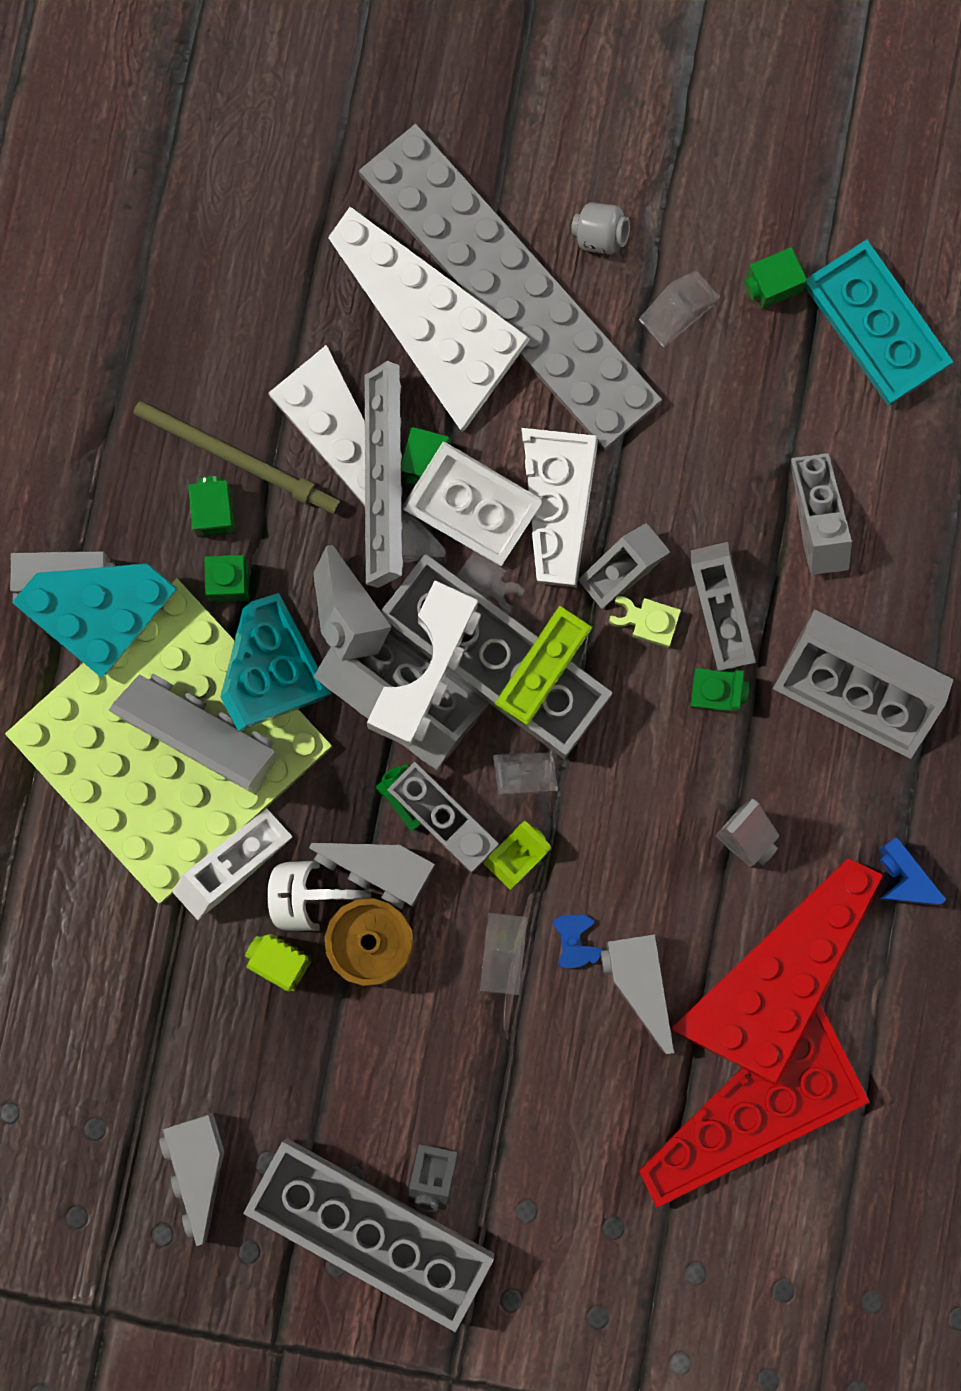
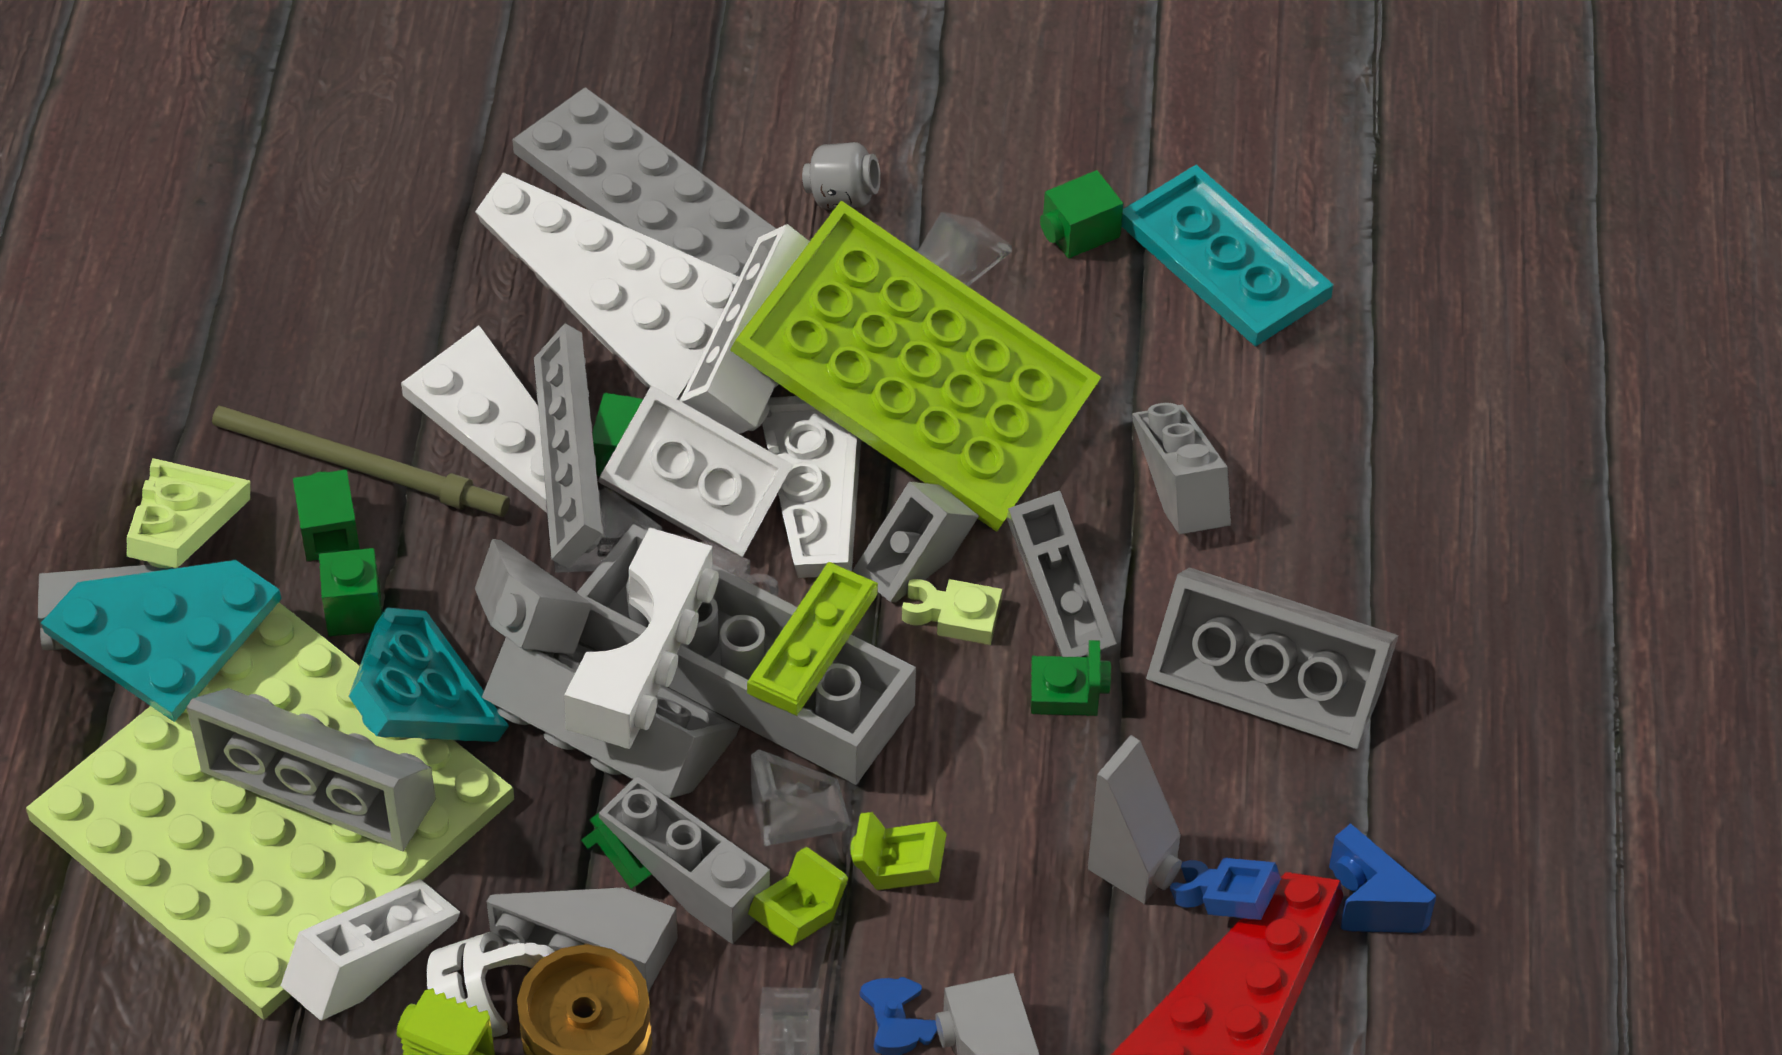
camera: 10 degrees left, 30 degrees down
none -> yellowish green wing [127,458,250,568]
none -> white brick [680,224,810,434]
none -> lime plate [730,201,1101,532]
none -> lime bracket [850,812,947,890]
none -> blue plate [1170,858,1281,920]

